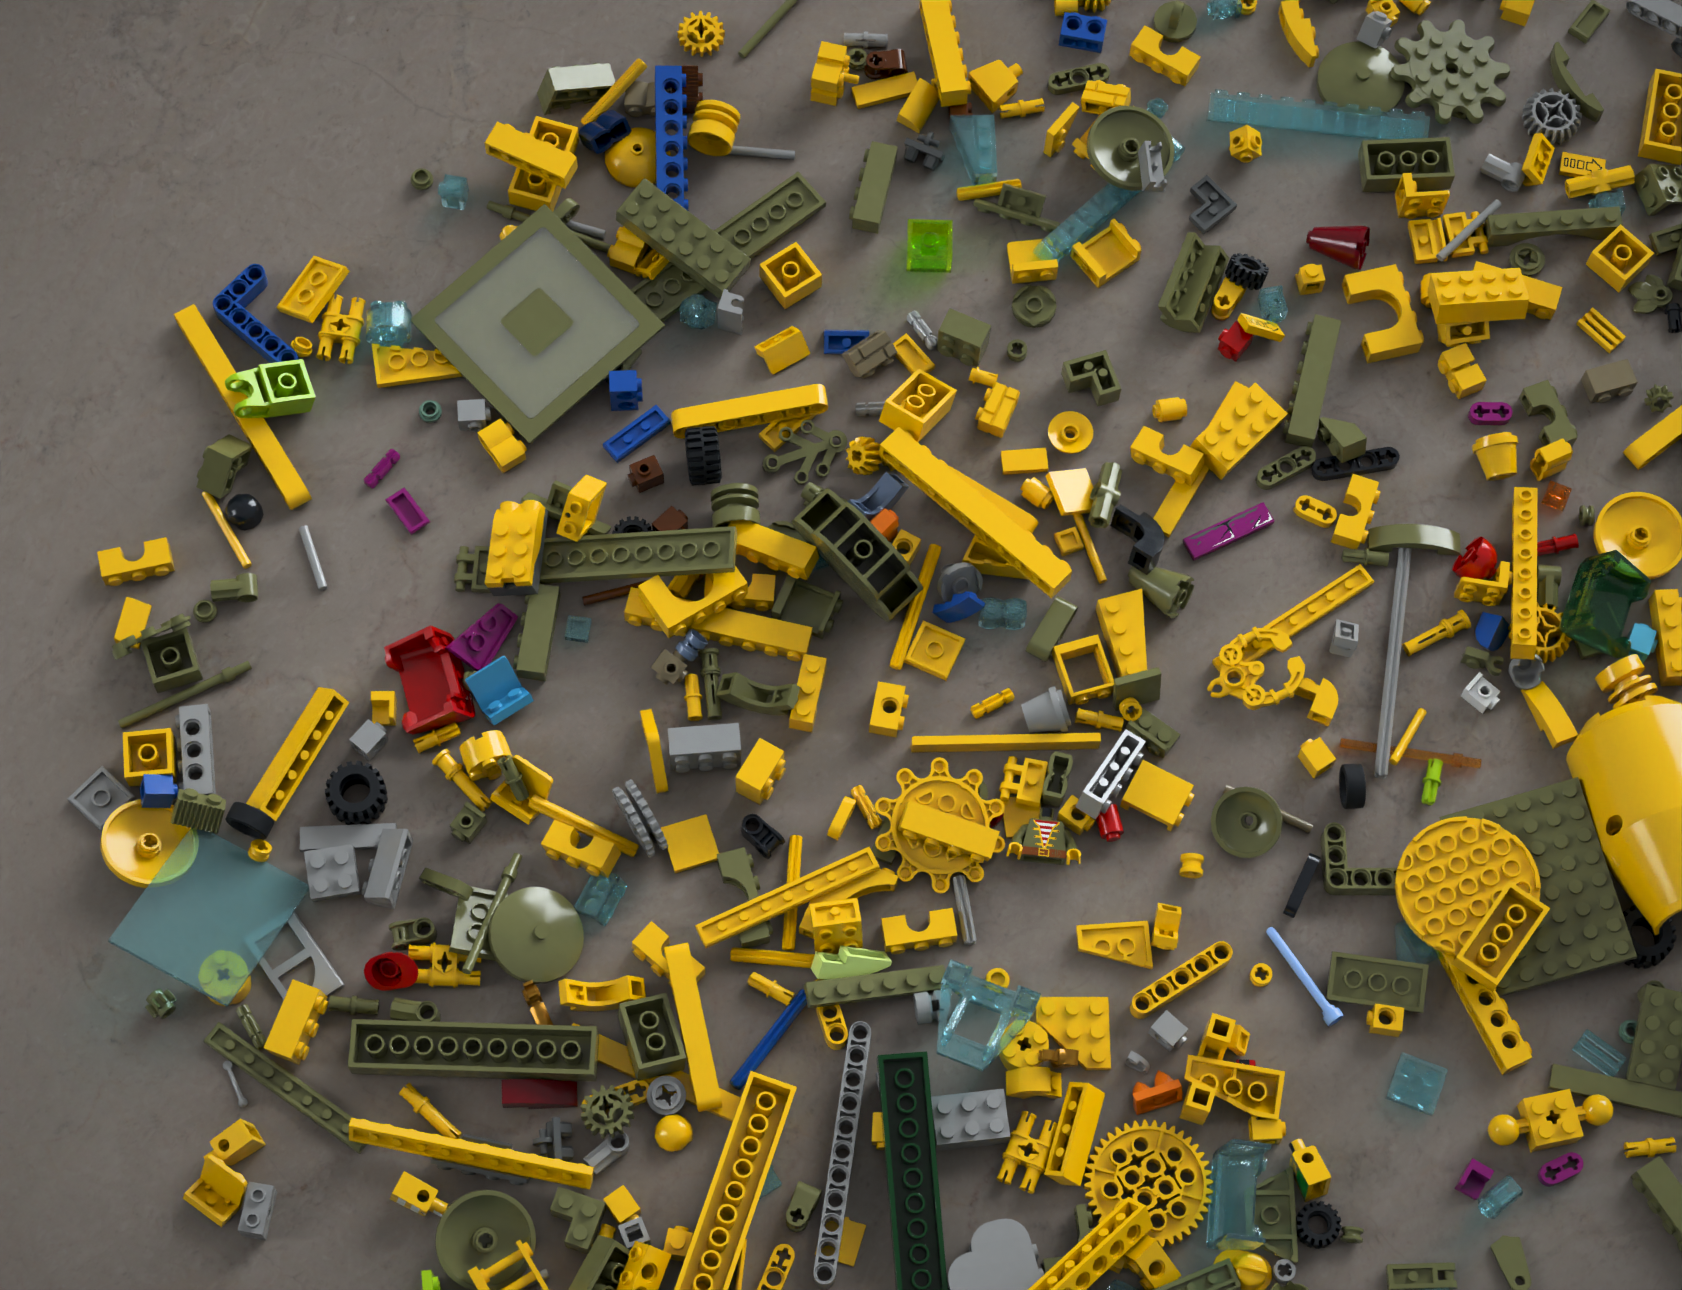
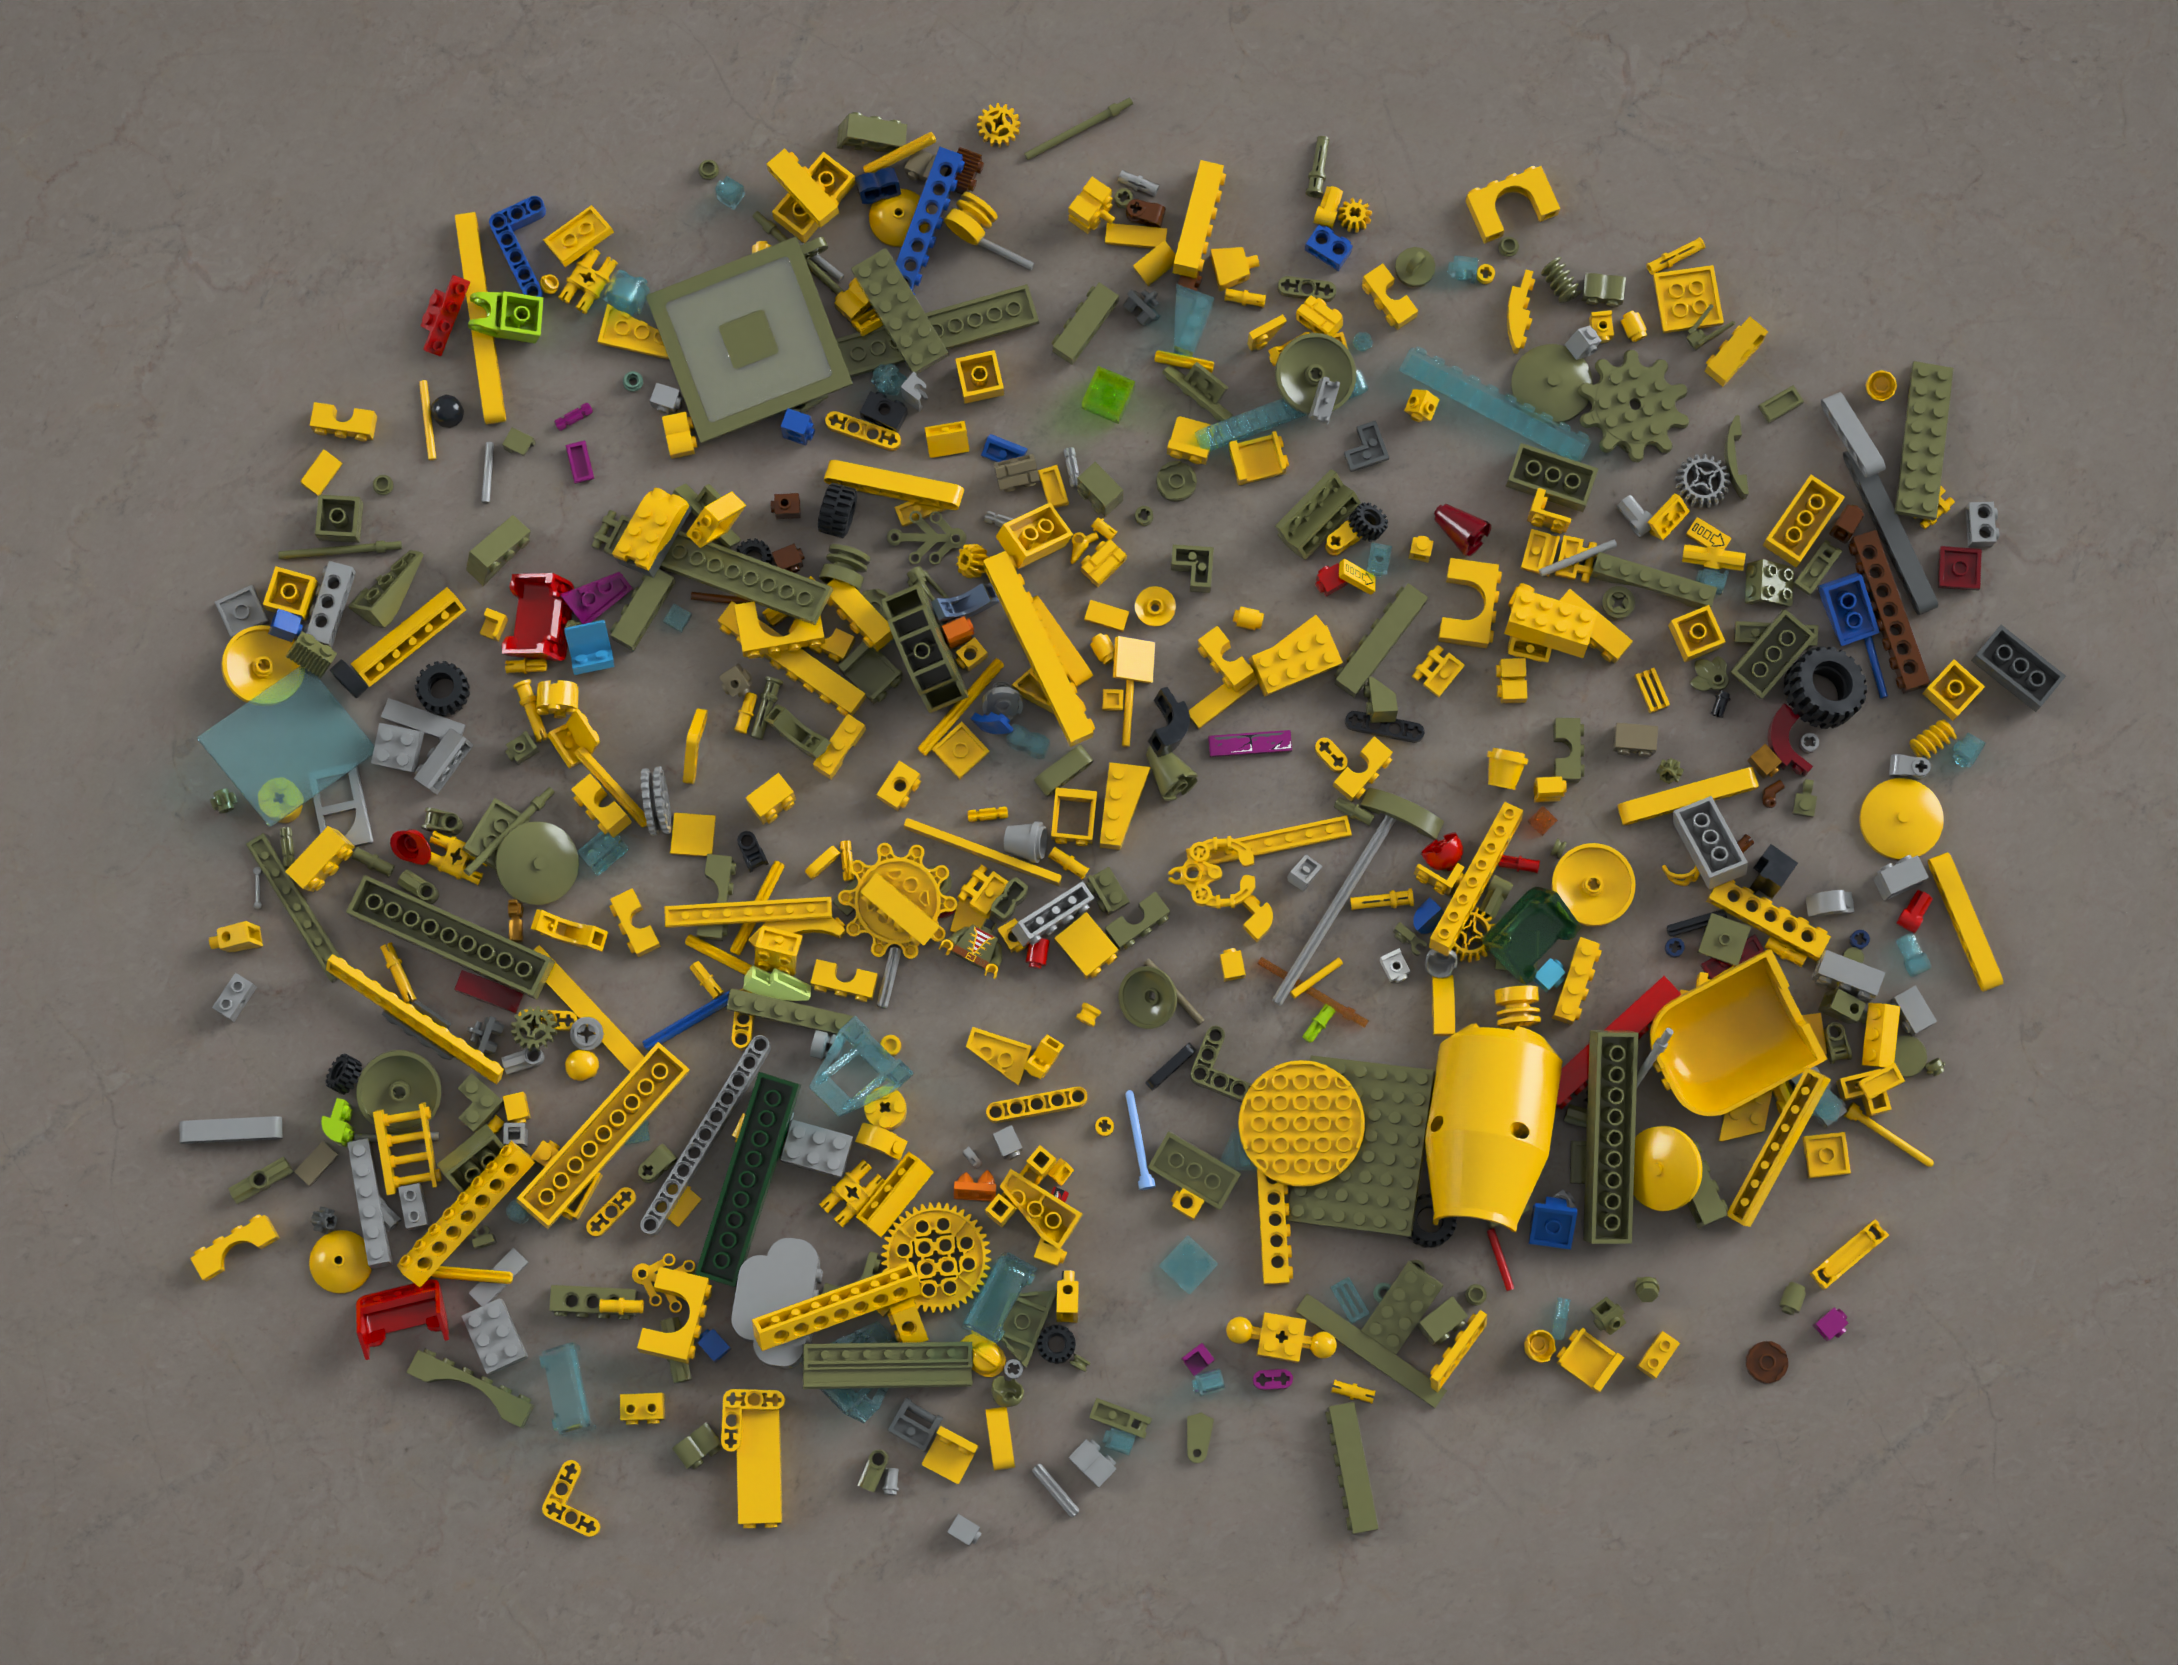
camera: 25 degrees right, 10 degrees up
olive plant [111,613,191,660] -> none
yellow bracket [183,1154,248,1228] -> none
olive brick [196,434,253,499] -> none
olive piece [210,573,258,602] -> none
yellow bush [248,839,272,862] -> none
light grey brick [349,719,388,761] -> none
yellow torso [390,1171,448,1217] -> none
olive beam [419,868,474,901] -> none
olive axle [497,755,529,801] -> none
blue tile [603,405,671,463] -> none
olive brick [618,993,686,1081] -> none
yellow beam [664,942,722,1112] -> none
light grey brick [668,723,741,773] -> none
sand blue wheel [675,629,708,661] -> none
yellow plate [1035,997,1111,1070] -> none
pearl gold bar [1038,1048,1079,1069] -> none
olive piece [1088,462,1122,528] -> none
olive tile [1113,667,1161,711] -> none
yellow bush [1119,697,1142,721] -> none
olive beam [1256,446,1316,490] -> none
black tyre [1339,764,1366,809] -> none
yellow brick [1452,881,1550,992] -> none
magenta beam [1468,402,1513,425] -> none
none -> black tyre [326,1053,362,1095]
none -> olive wedge [348,550,424,628]
none -> red bracket [421,275,470,356]
none -> olive wedge [466,515,531,586]
none -> olive panel [502,427,536,456]
none -> yellow beam [825,411,901,451]
none -> black brick [860,391,908,433]
none -> yellow animal [1070,532,1099,564]
none -> olive arch [1105,891,1170,951]
none -> yellow plate [1412,645,1465,698]

